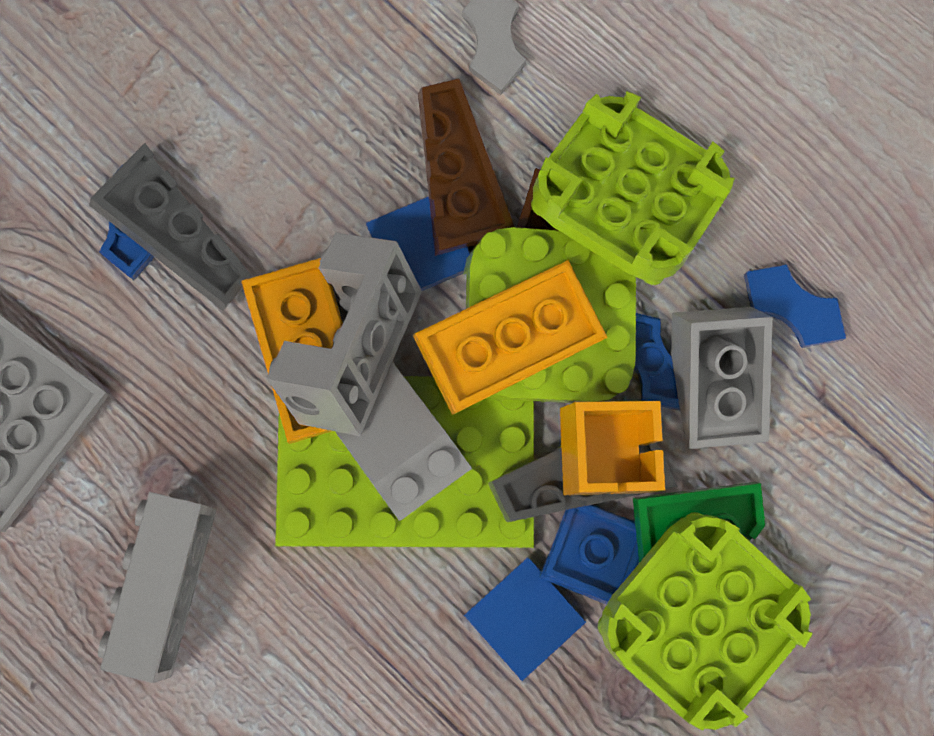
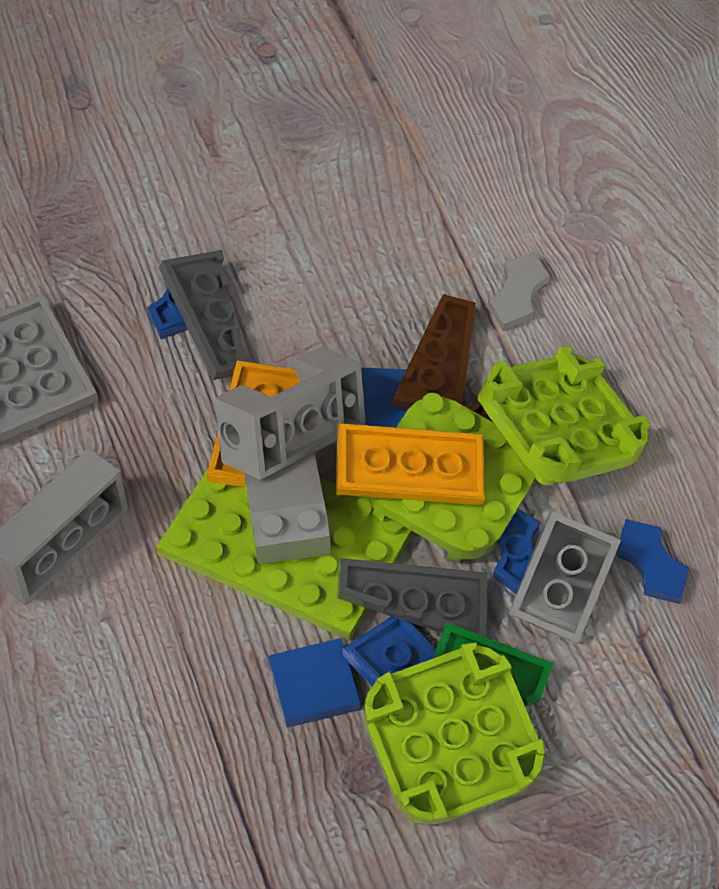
camera: 30 degrees right, 25 degrees down
light orange piece [560,401,665,495] -> none

